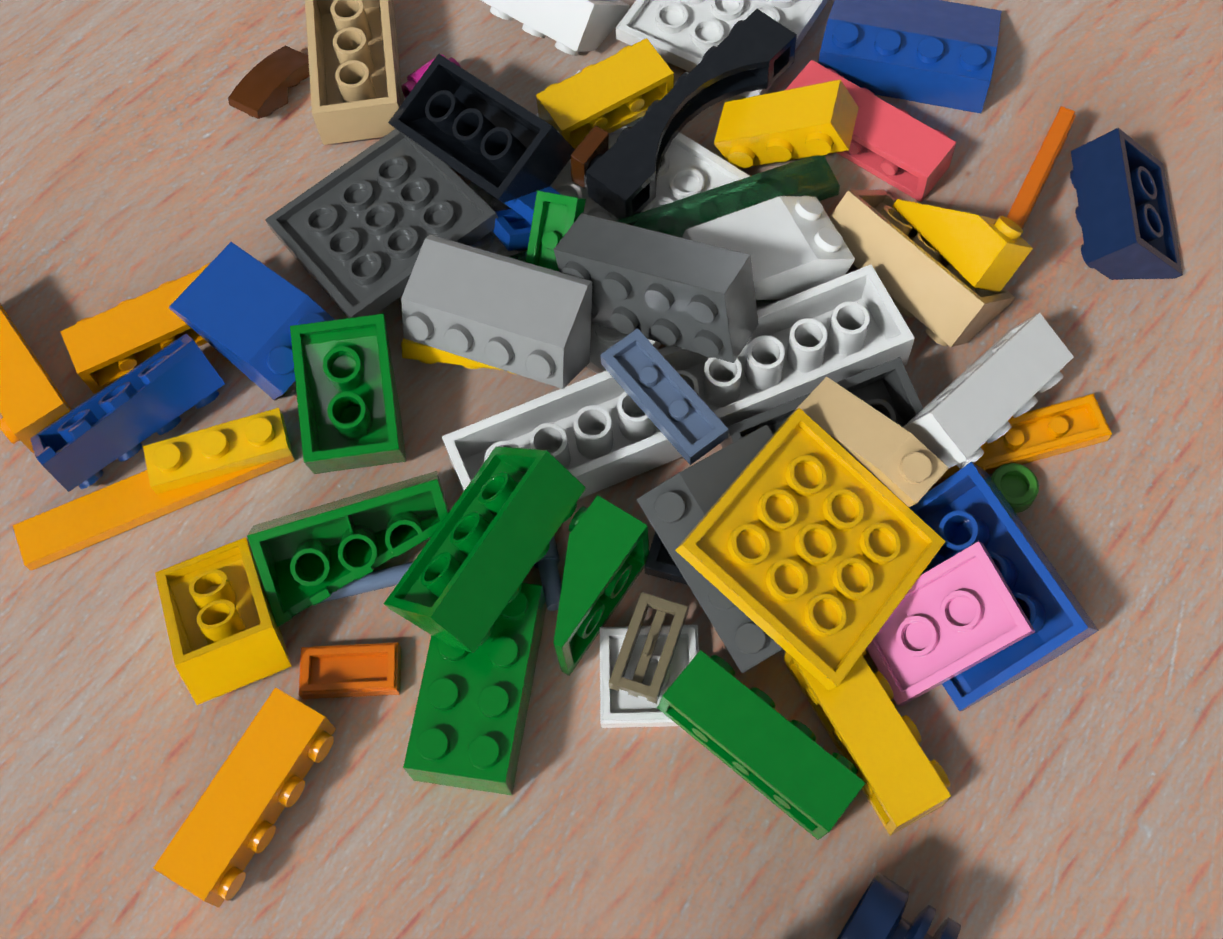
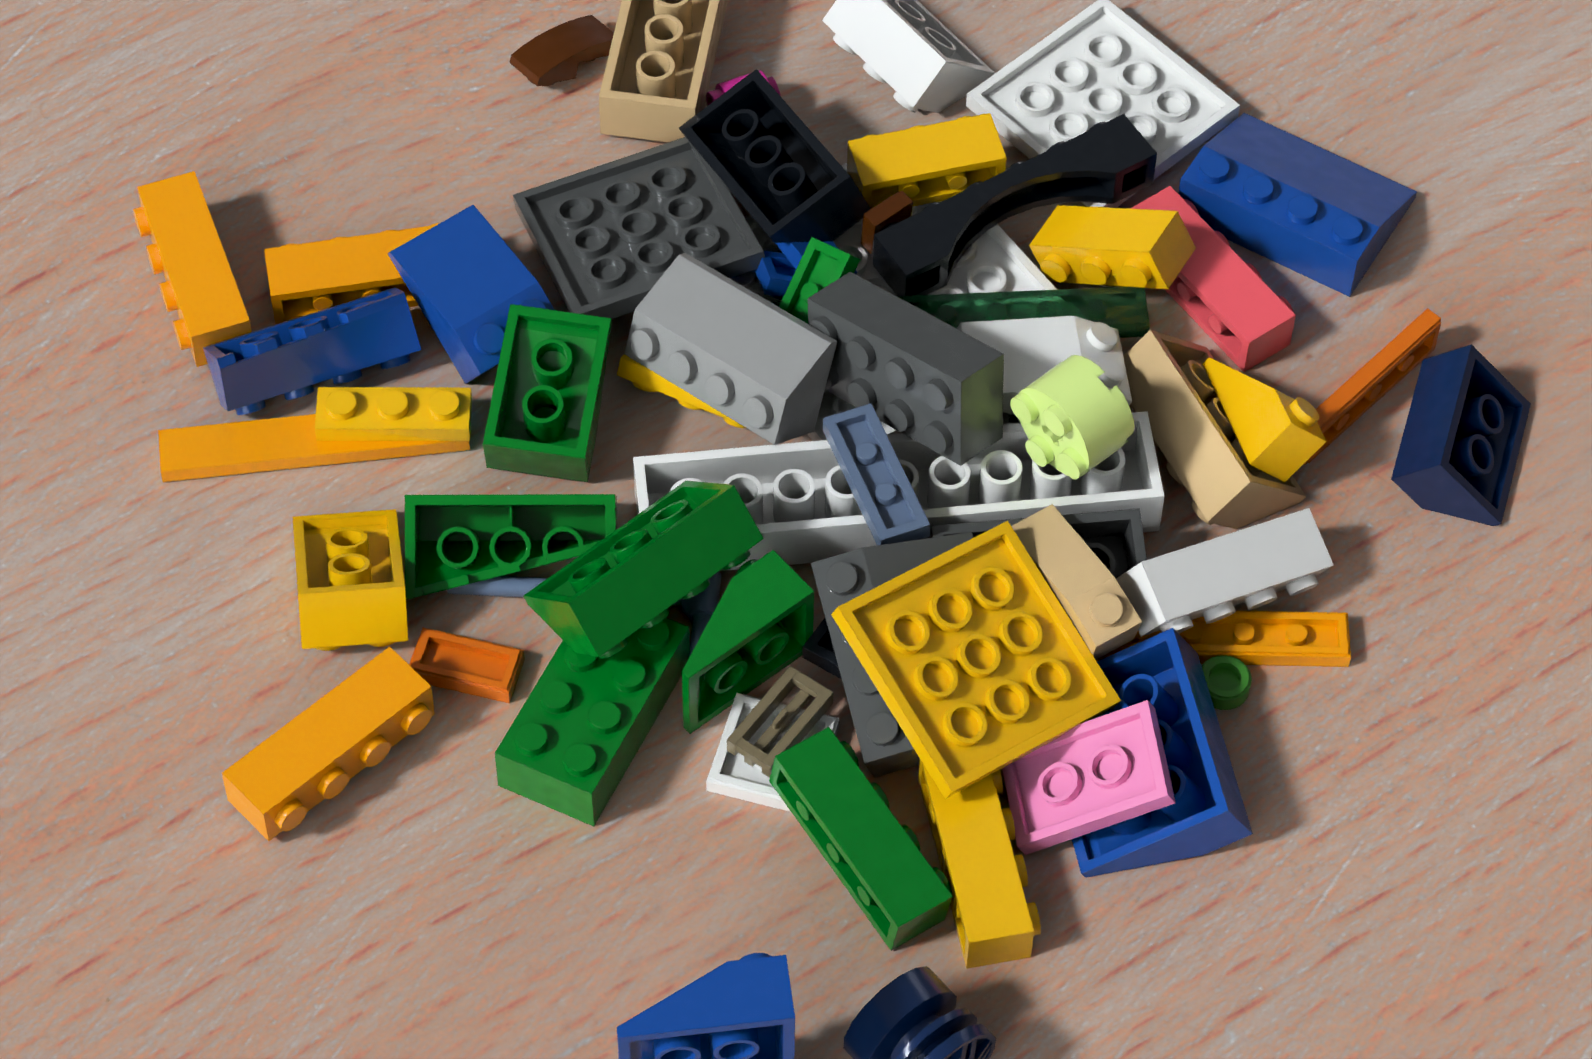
camera: 10 degrees right, 10 degrees down
none -> yellowish green brick [1010,355,1135,480]

